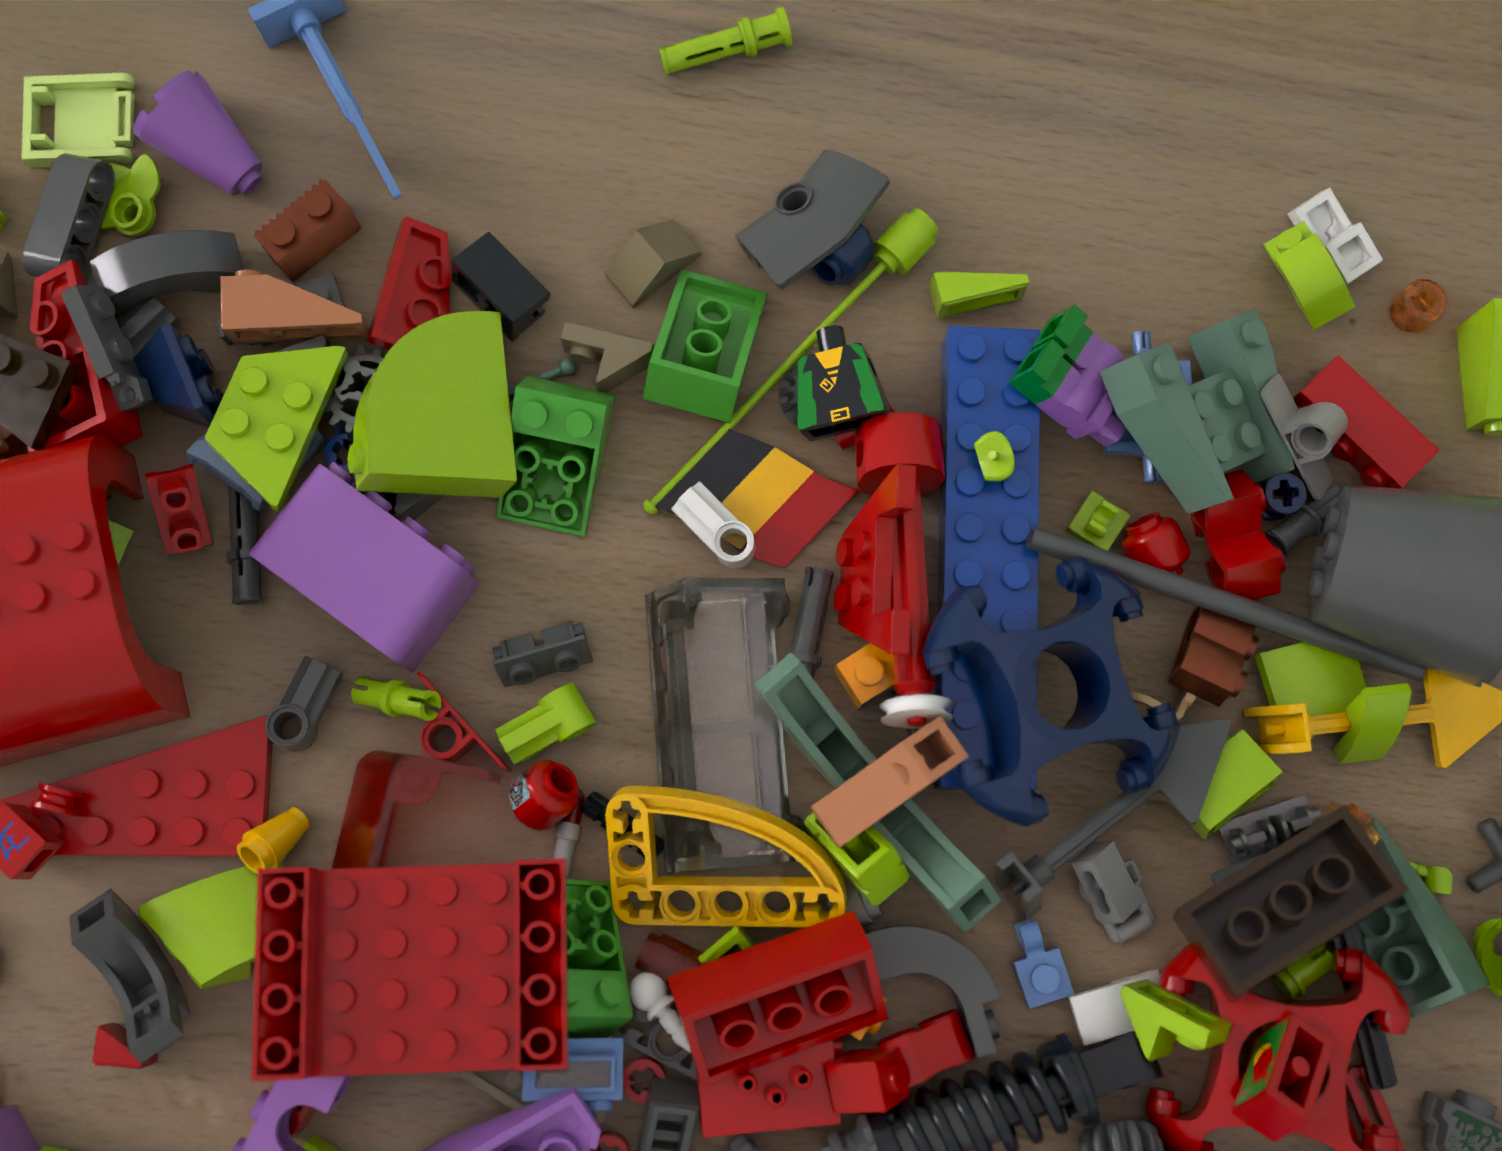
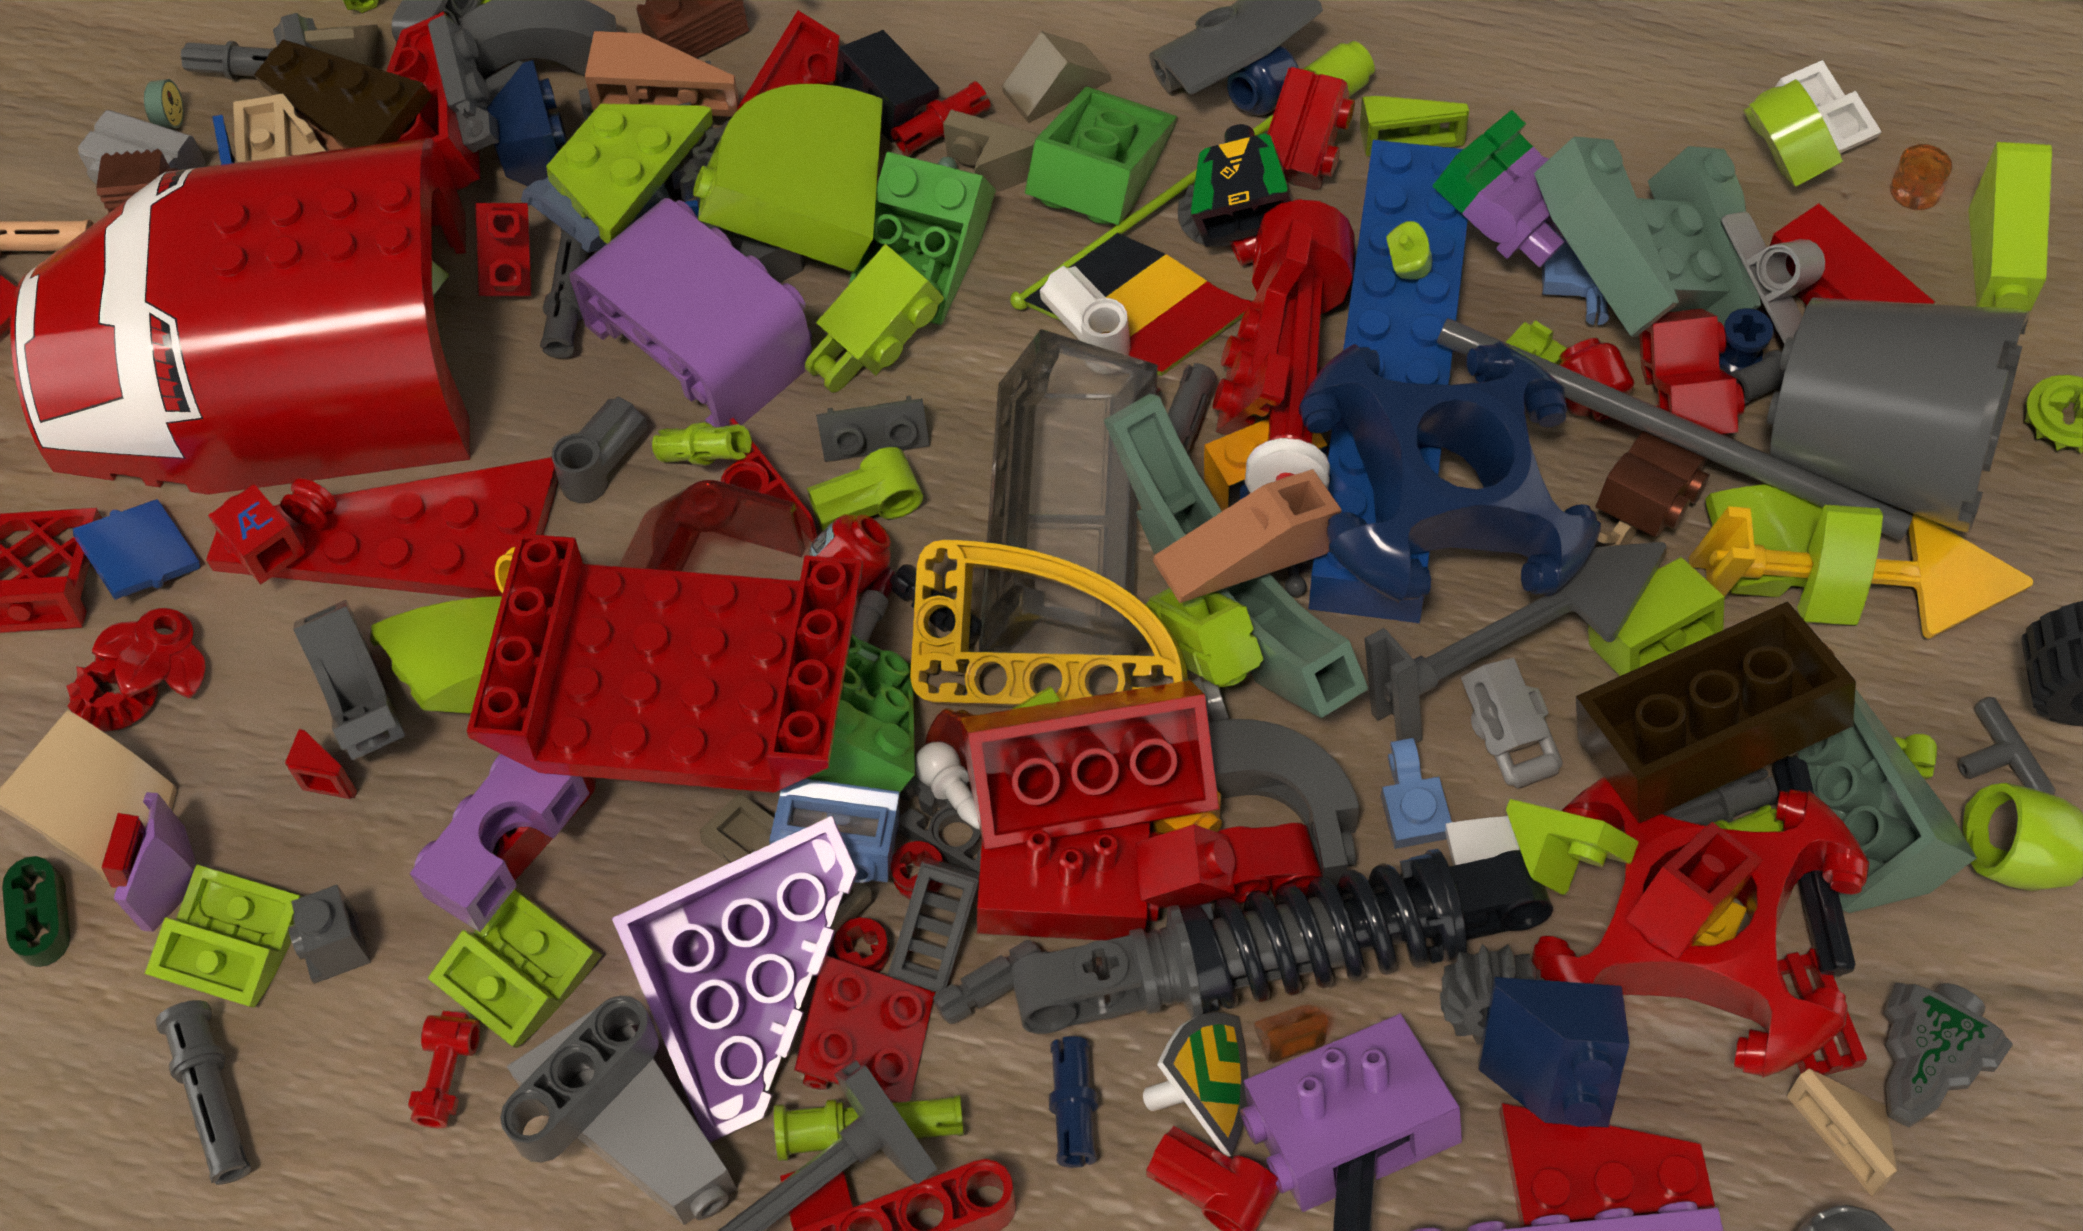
camera: 15 degrees right, 20 degrees down
none -> lime brick [805,244,944,393]
none -> red pin [891,81,991,157]
none -> red brick [1267,67,1355,190]

